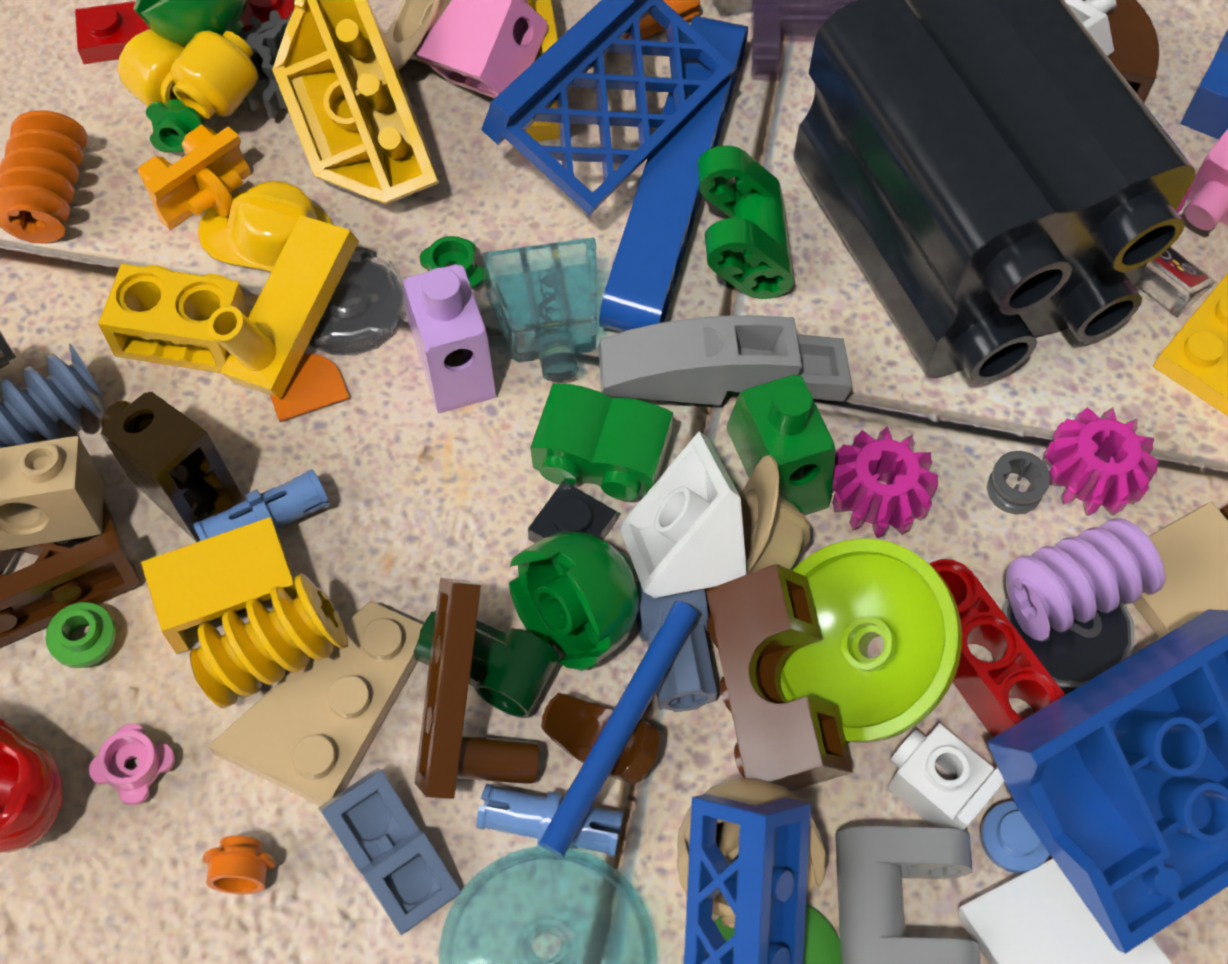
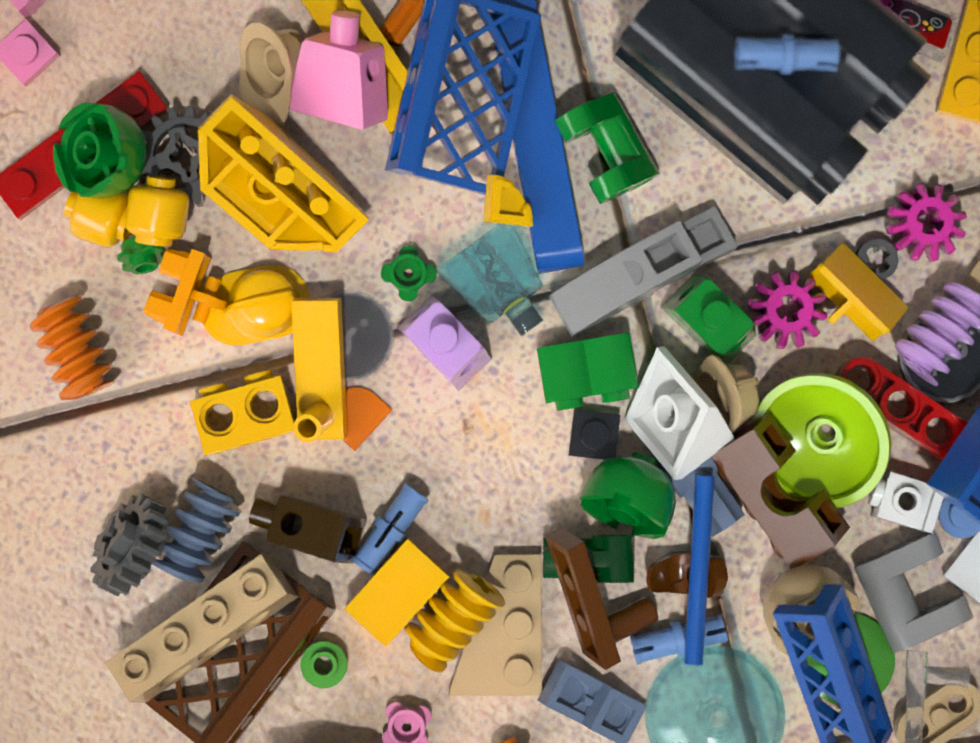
camera: 30 degrees left, 25 degrees up
none -> yellow tile [483,175,533,227]
none -> medium blue pin [735,34,839,74]
none -> yellow panel [807,242,909,342]

